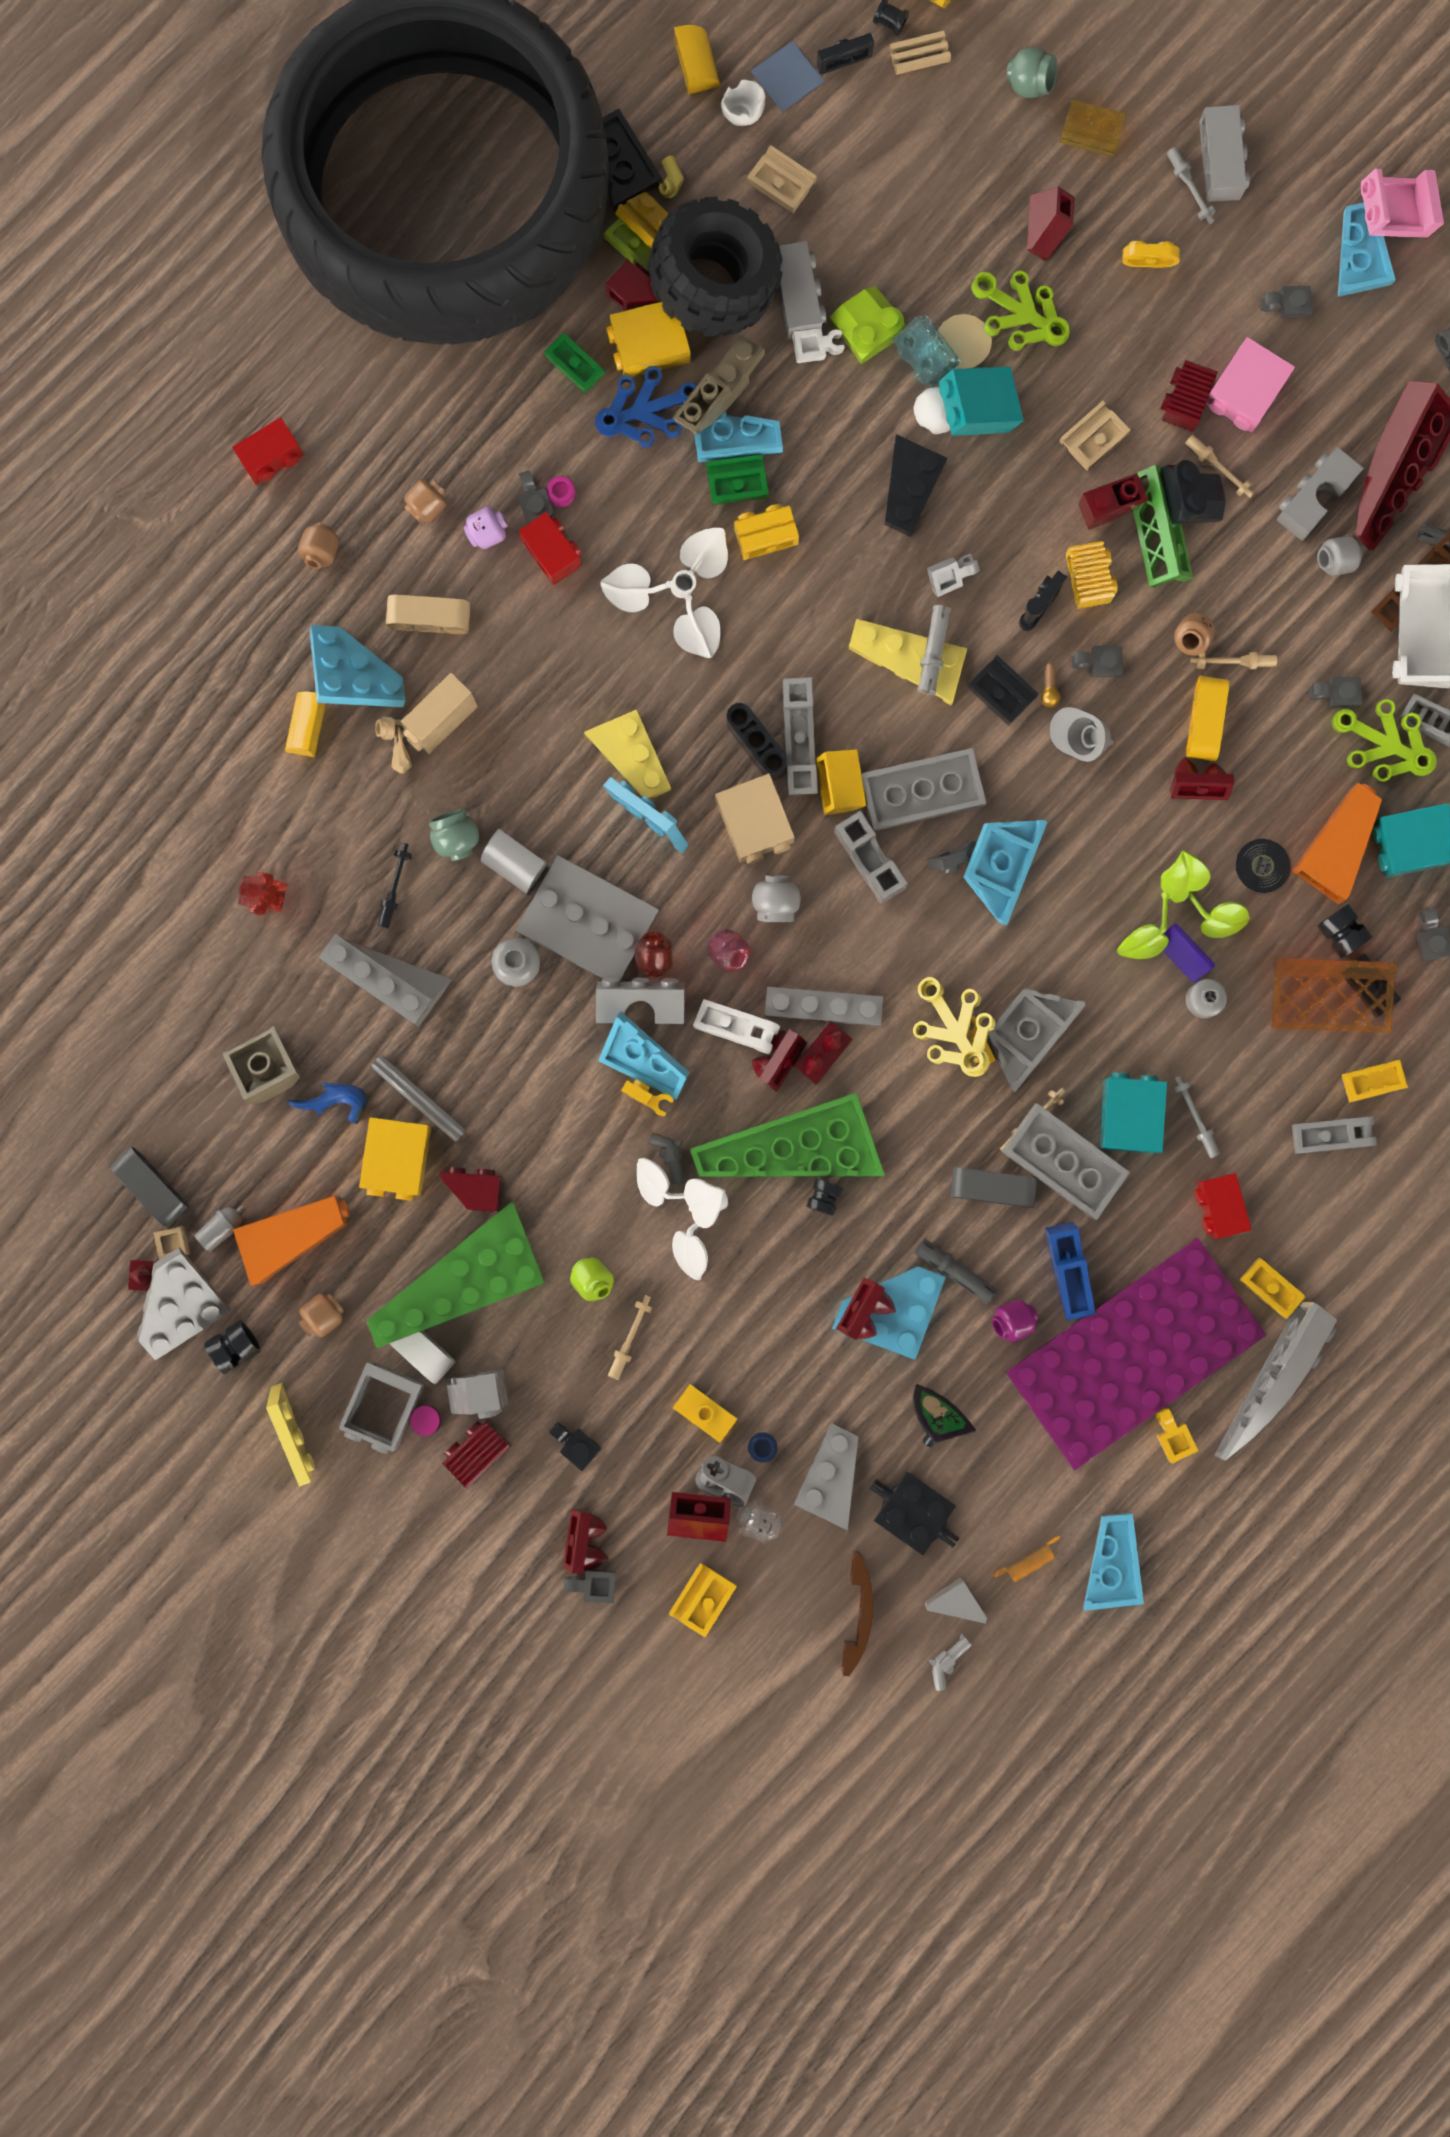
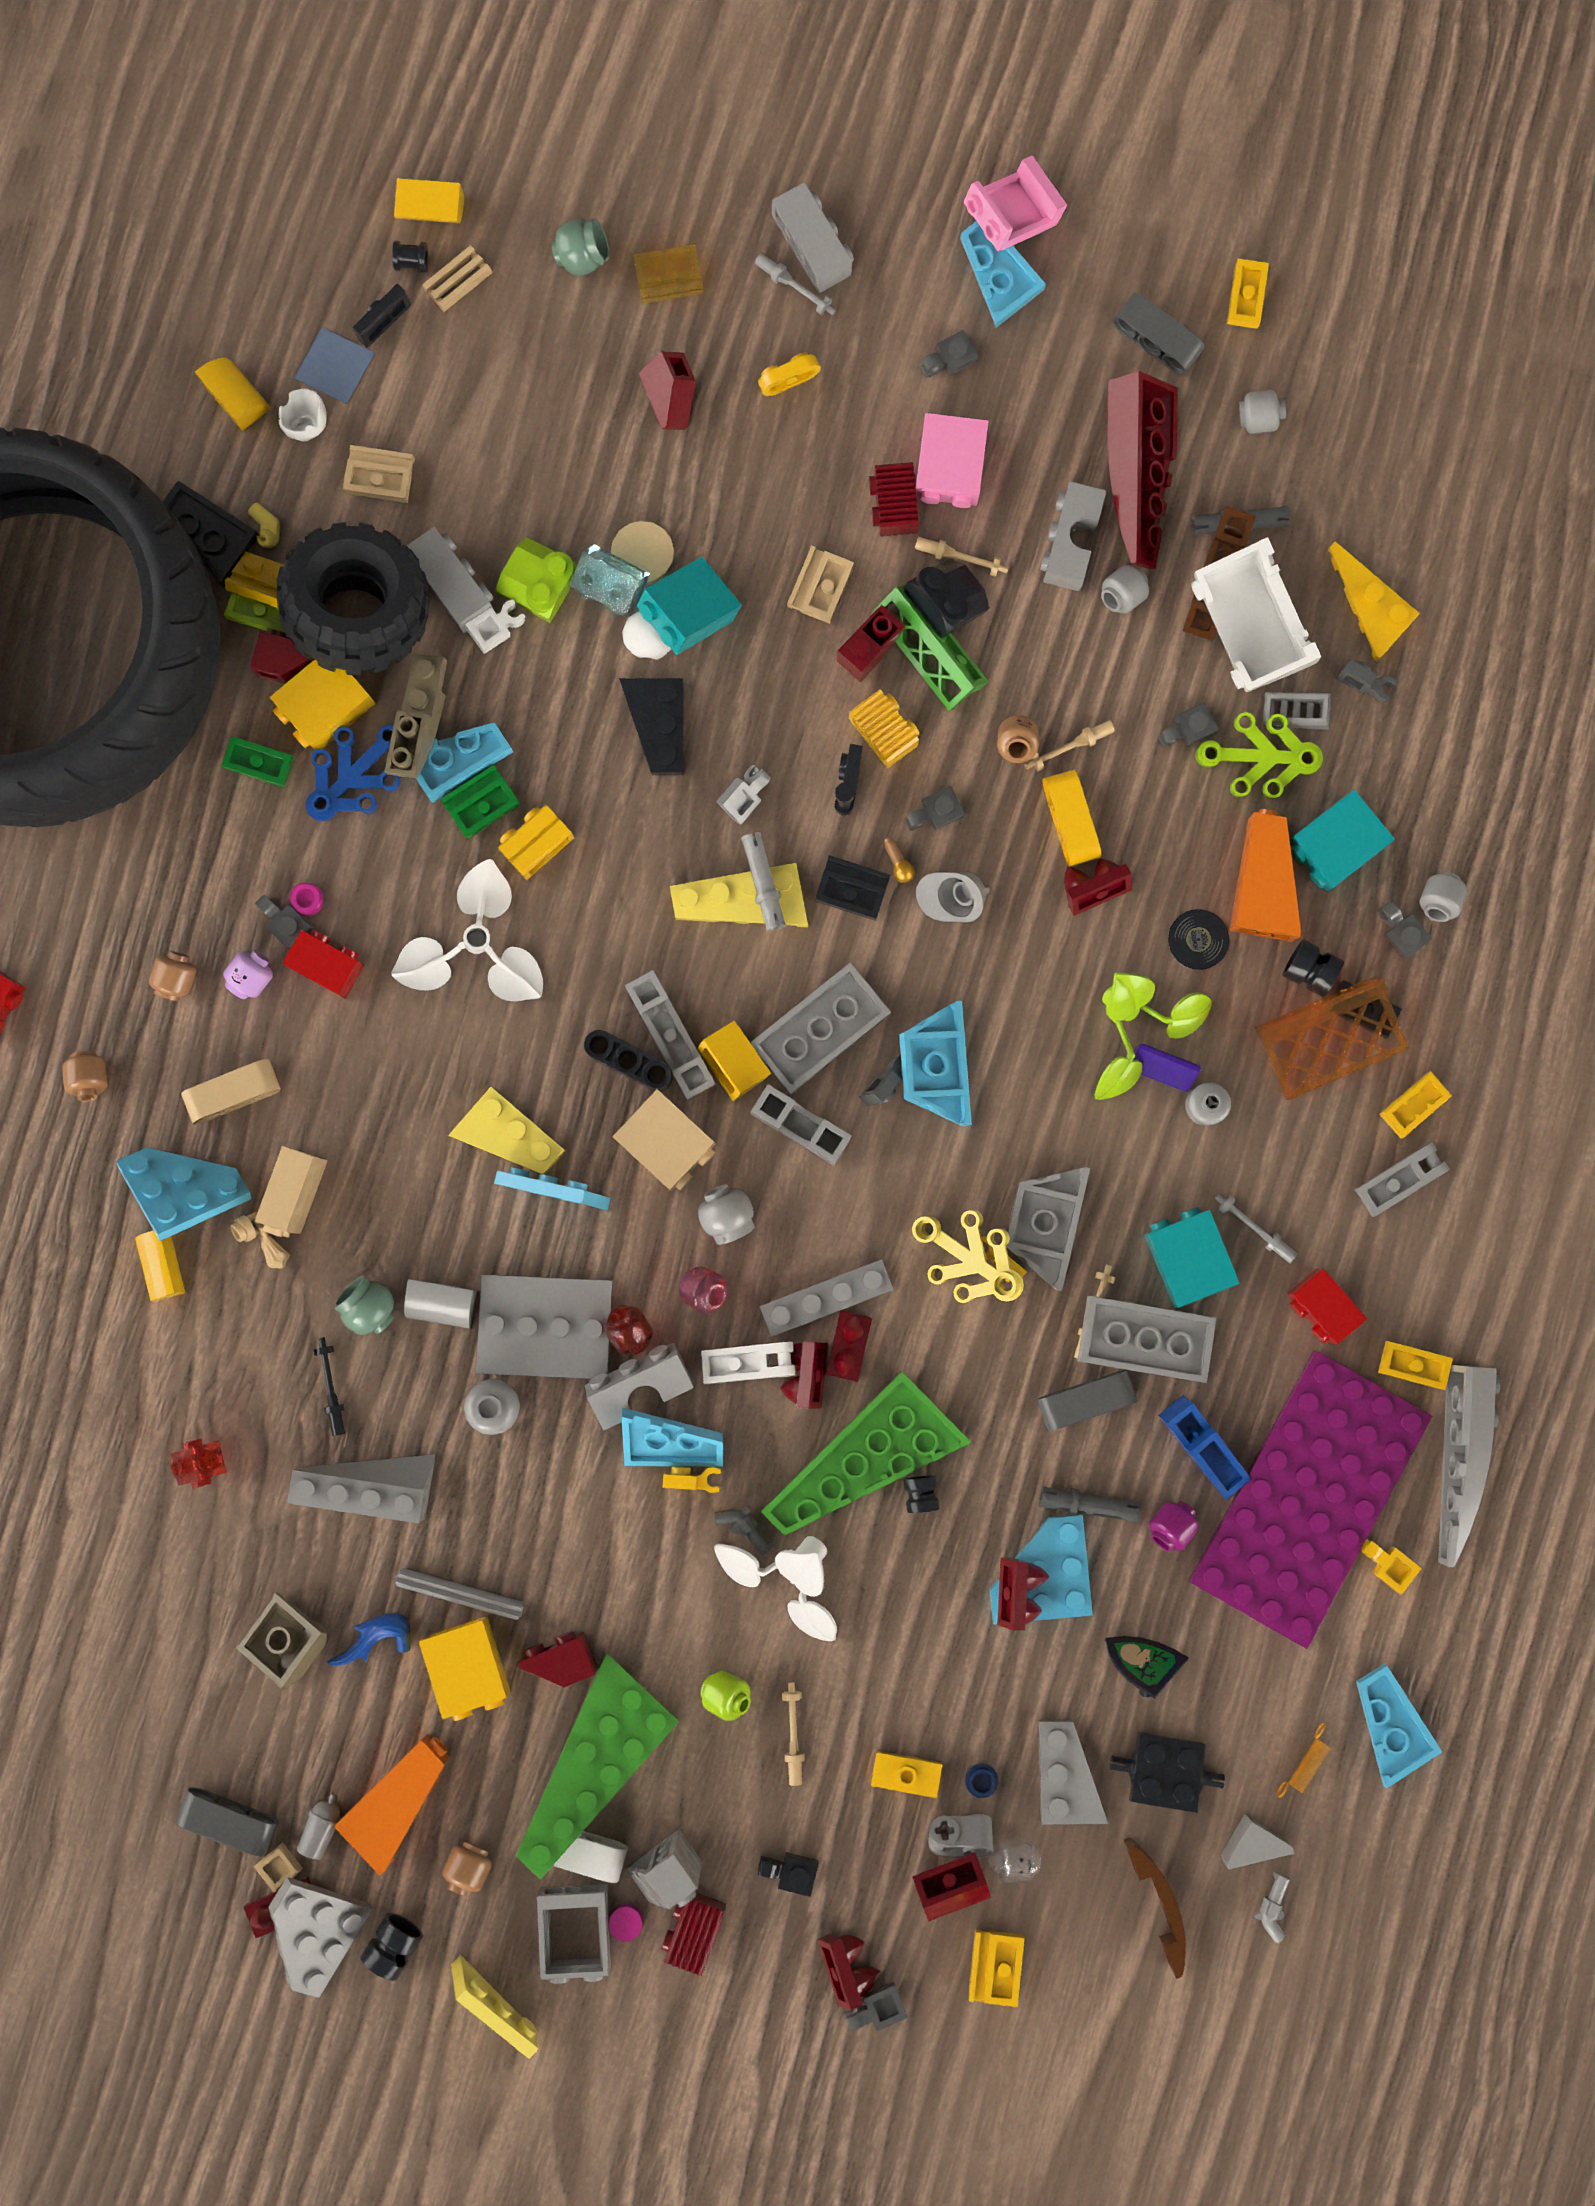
camera: 20 degrees left, 0 degrees up
lime plant [971,270,1070,351] -> none

